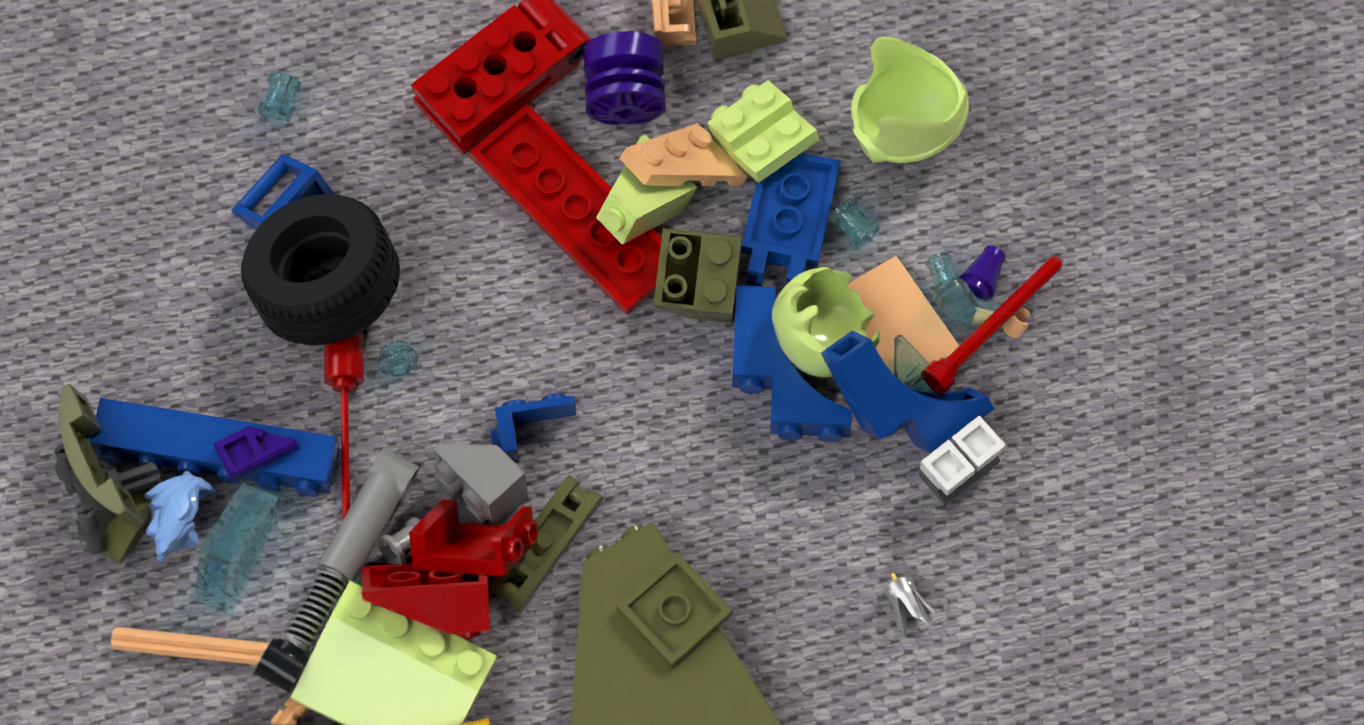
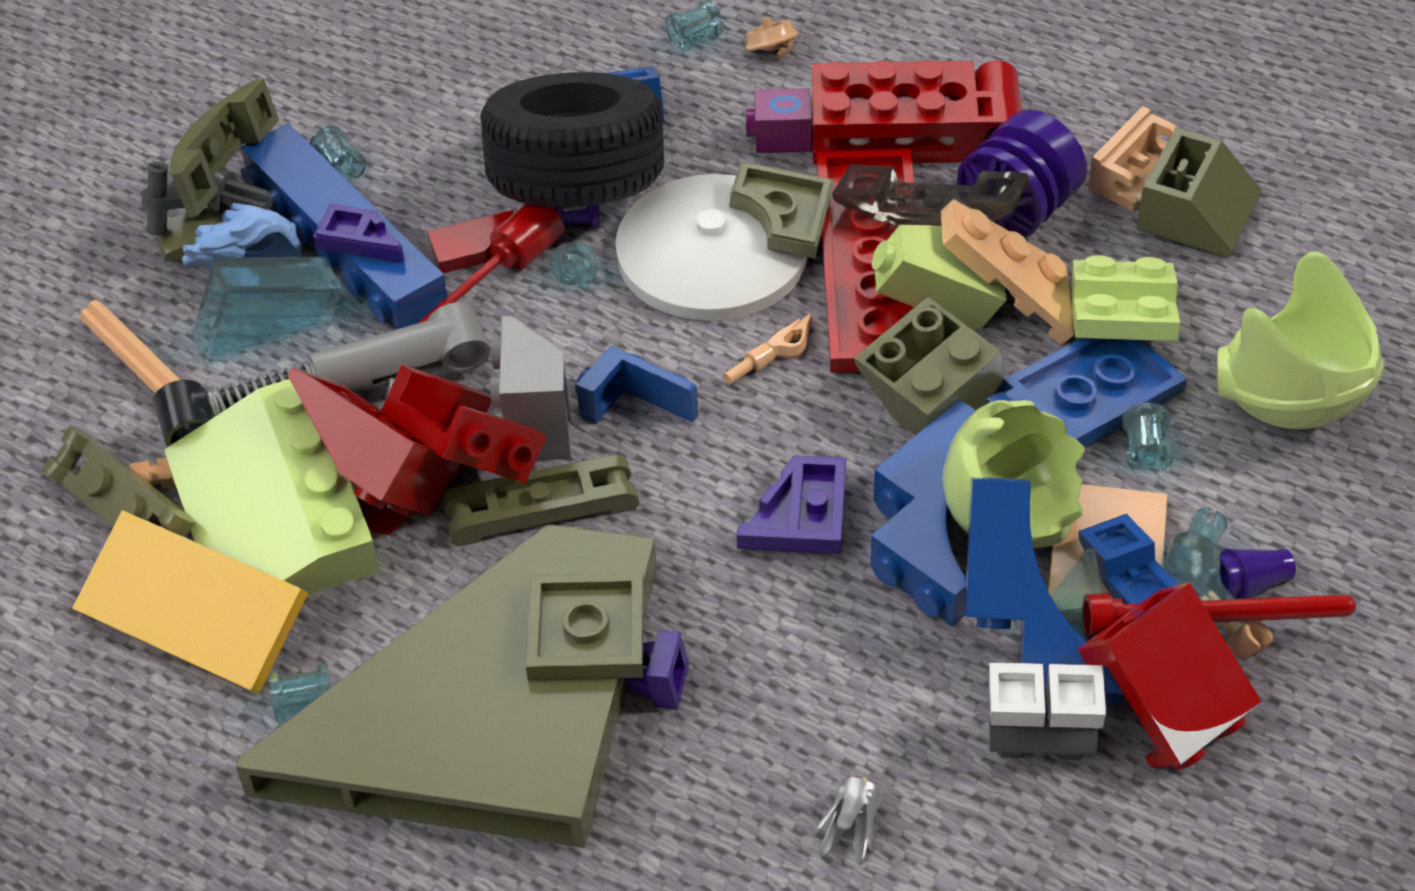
camera: 45 degrees right, 20 degrees down
none -> clear light blue bush [309,125,366,182]
none -> tile [427,210,514,273]
none -> white dish [616,174,808,321]
none -> dark purple tile [625,630,689,710]
none -> light nougat hand [723,313,813,384]
none -> olive tile [729,161,834,258]
none -> wing [736,455,847,554]
none -> light nougat hat [745,17,799,59]
none -> magenta brick [745,88,812,153]
none -> clear smoke slope [832,164,1030,226]
none -> red panel [1077,582,1262,770]
none -> blue slope [1078,513,1179,604]

